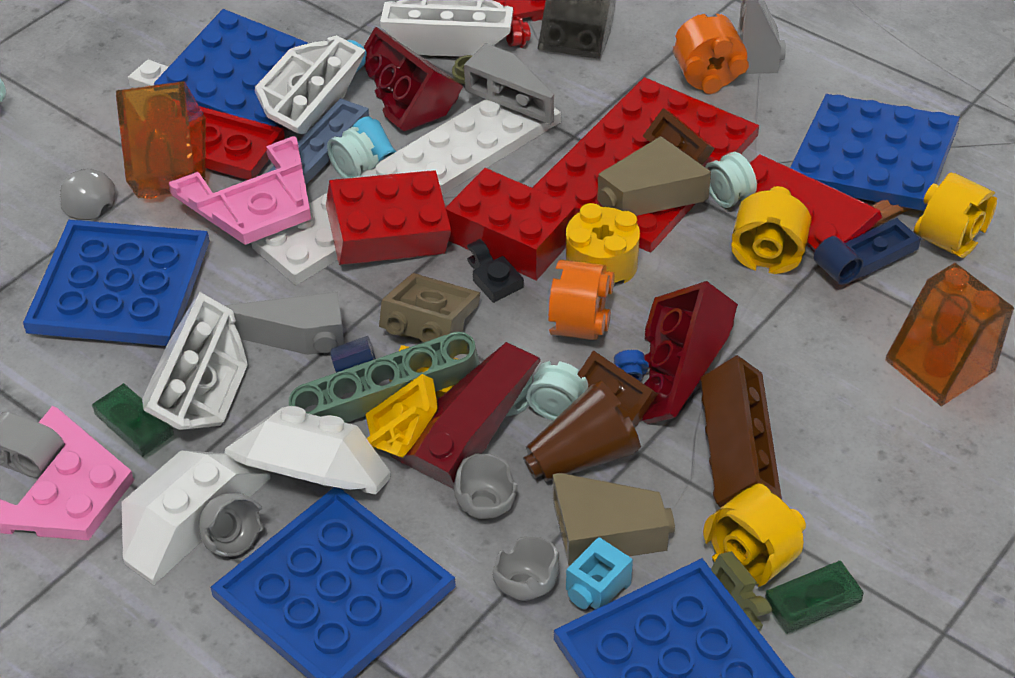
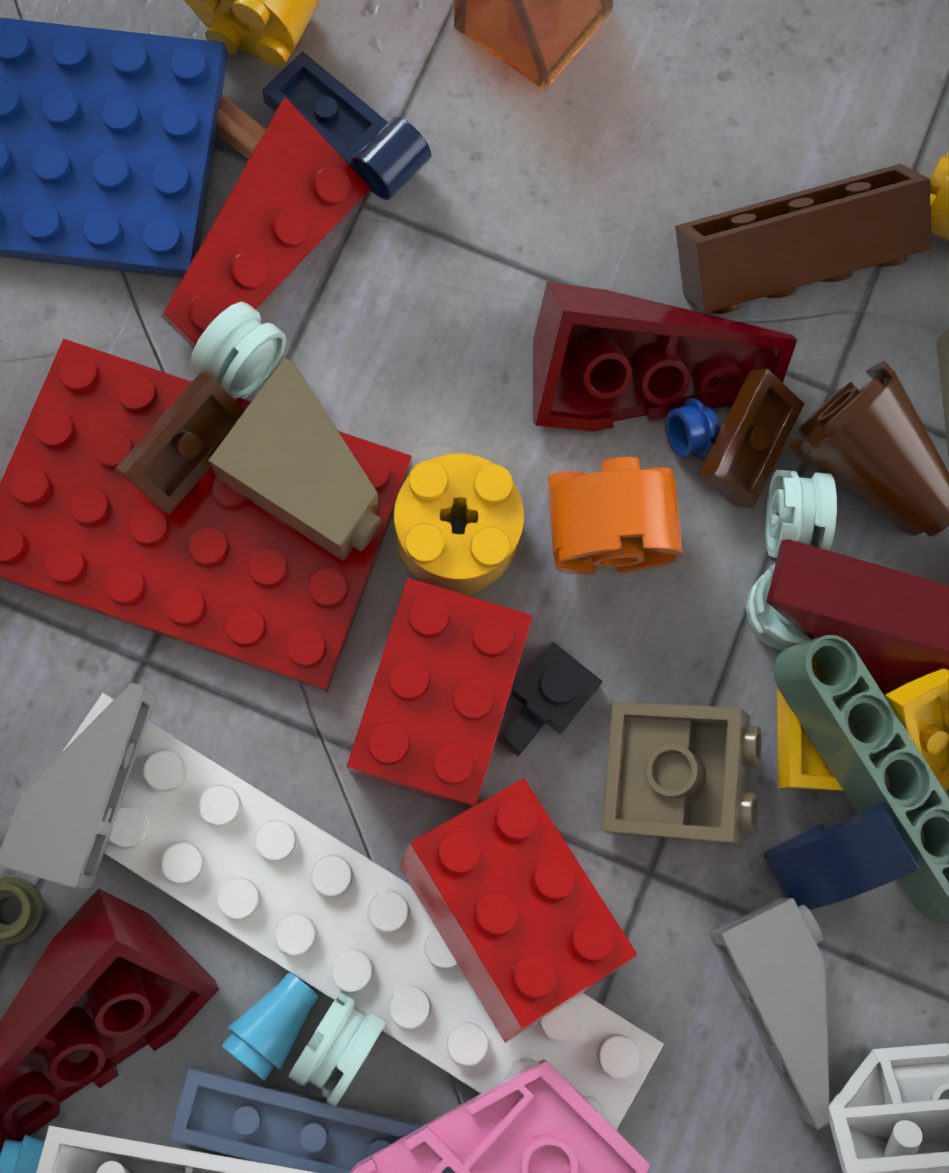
camera: 115 degrees left, 30 degrees up
yellow brick [731,186,811,274] -> none

